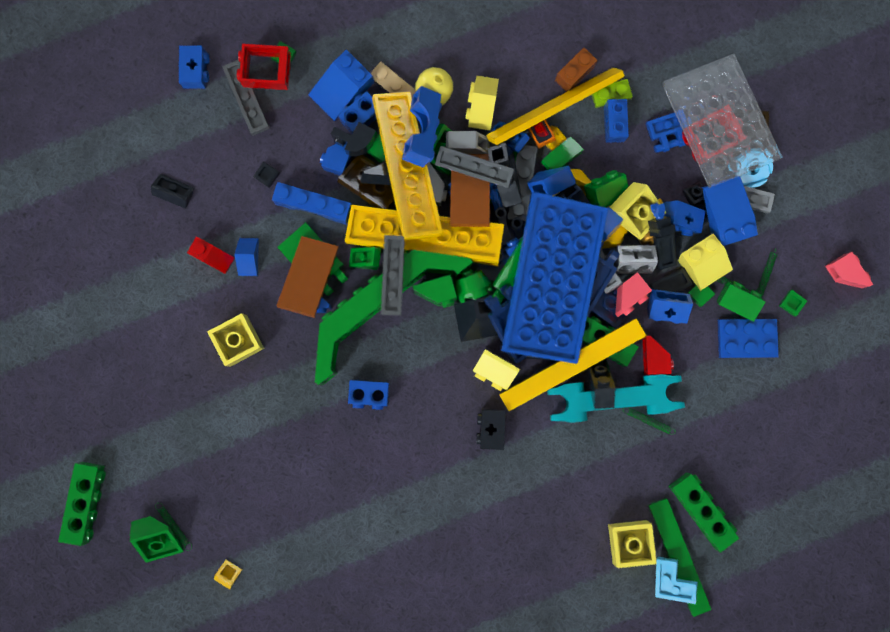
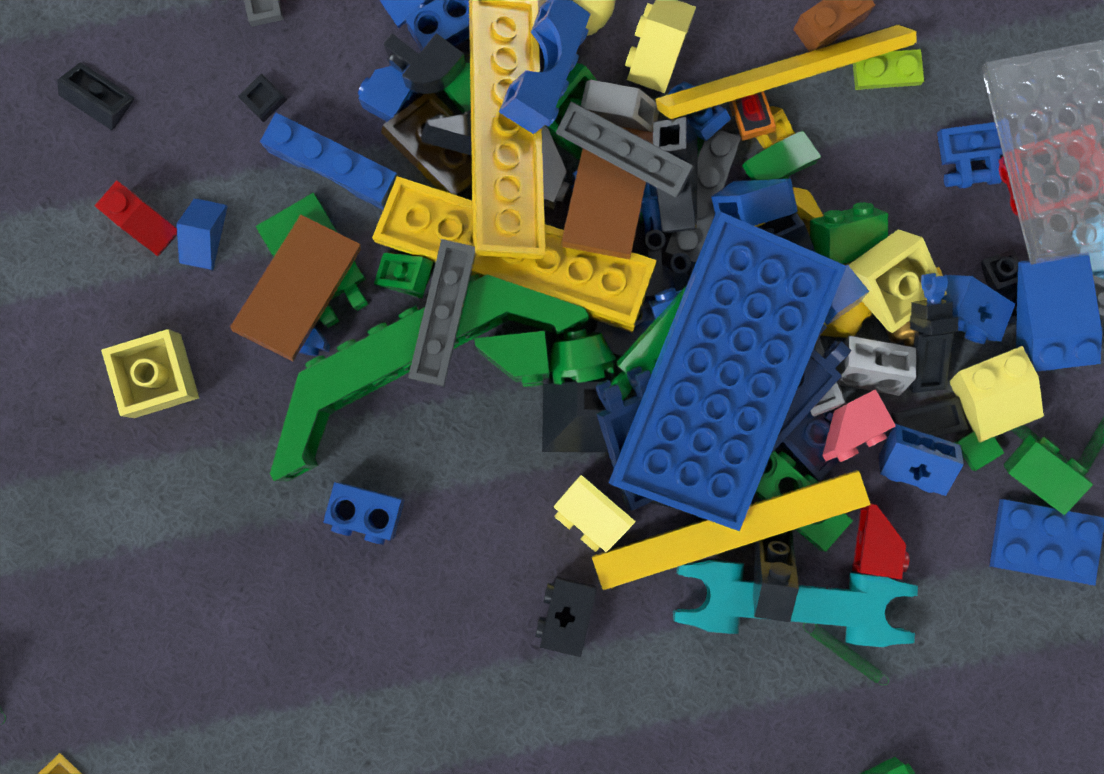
camera: 10 degrees right, 0 degrees up
blue brick [604,99,629,143] -> none

